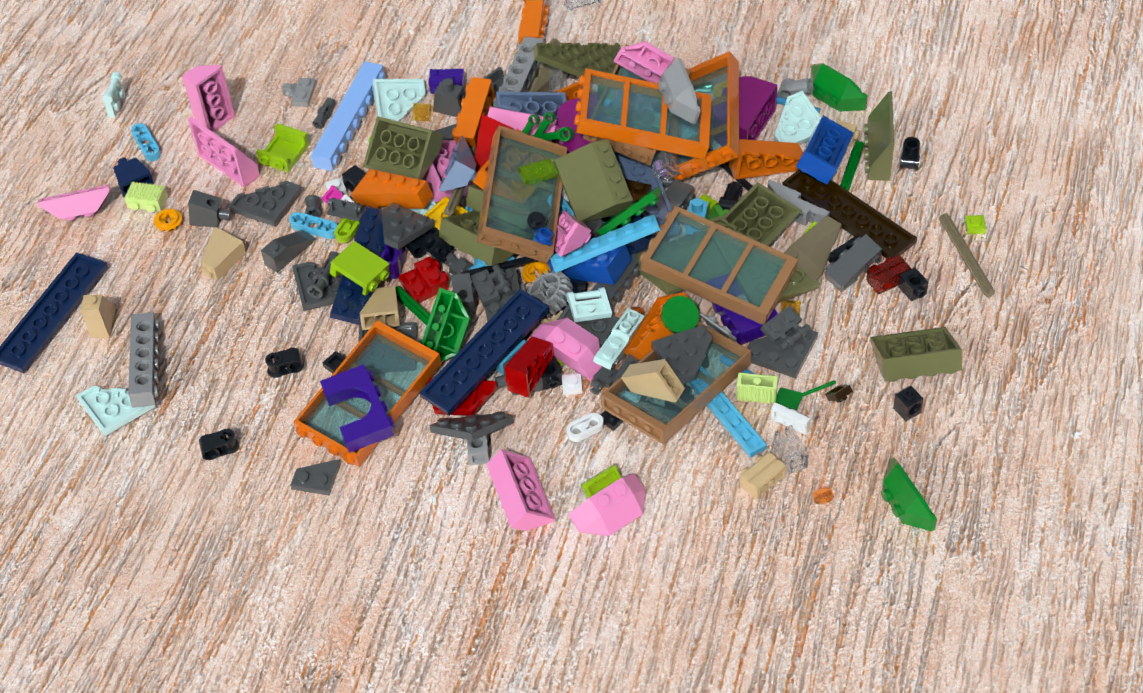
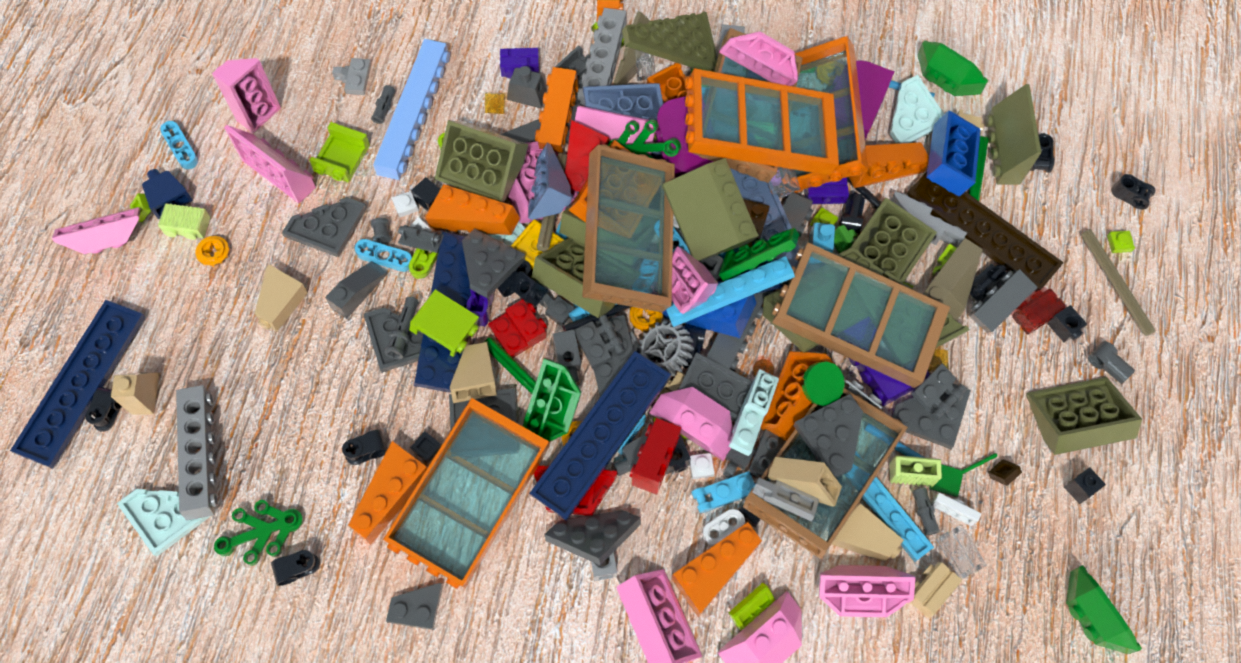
camera: 10 degrees left, 15 degrees up
light aqua plate [103,72,125,118] -> none
dark grey torso [188,190,231,228] -> none
dark purple arch [320,364,395,453] -> none
dark pink plate [321,185,344,203] -> none
light aqua plate [372,79,426,122] -> none
clear neon green plate [518,158,558,185] -> none
black plate [527,212,546,230] -> none
blue plate [534,227,553,246] -> none
light aqua plate [567,287,612,322] -> none
light grey wedge [658,58,701,124] -> none
light grey piece [777,78,814,99] -> none
clear orange tile [812,488,834,504] -> none
none -> black piece [85,387,122,432]
none -> lime plate [129,193,151,222]
none -> green plant [214,500,303,566]
none -> orange wedge [348,441,427,545]
none -> orange wedge [671,522,762,618]
none -> medium azure plate [691,471,755,514]
none -> light grey hinge [752,478,819,522]
none -> dark purple brick [804,177,849,205]
none -> bright pink wedge [819,565,916,617]
none -> tan slope [831,503,904,562]
none -> dark grey pin [912,488,940,536]
none -> dark grey piece [1088,341,1135,384]
none -> black piece [1111,174,1156,210]

